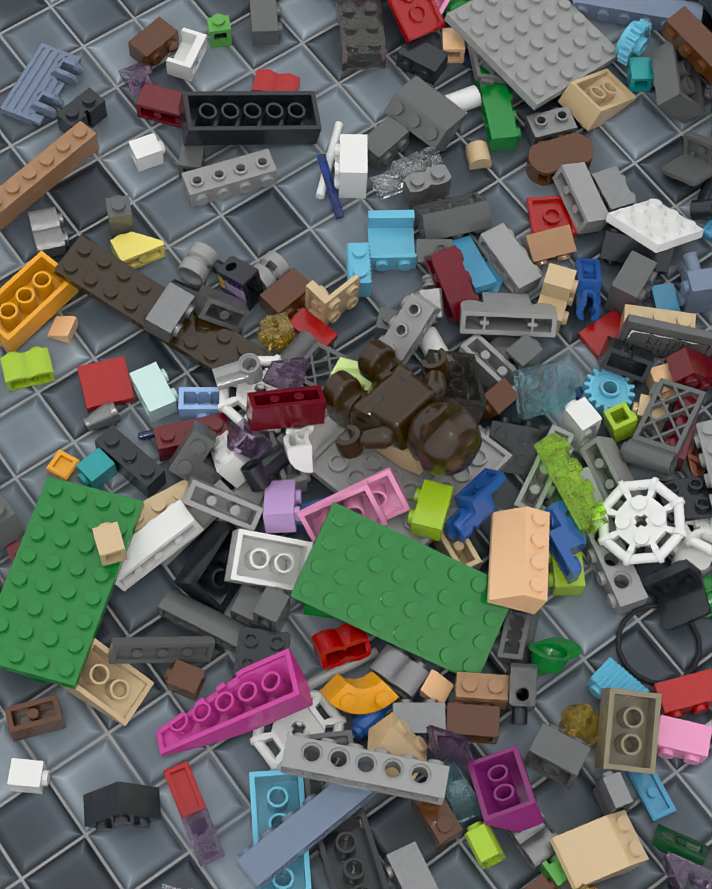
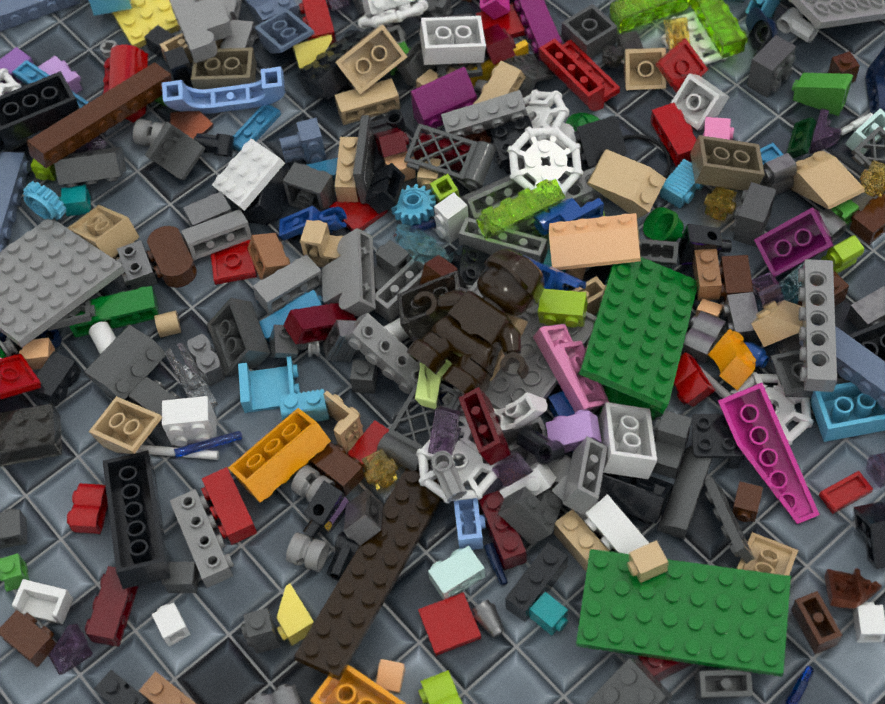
camera: 85 degrees left, 5 degrees down
light orange tile [46,449,80,482] -> none
flat silver brick [144,282,196,343] -> none
none -> tan slope [89,396,163,454]
none -> red brick [201,467,257,545]
none -> light orange brick [228,408,331,503]
none -> tan slope [587,149,666,219]
none -> copper slope [825,568,882,608]

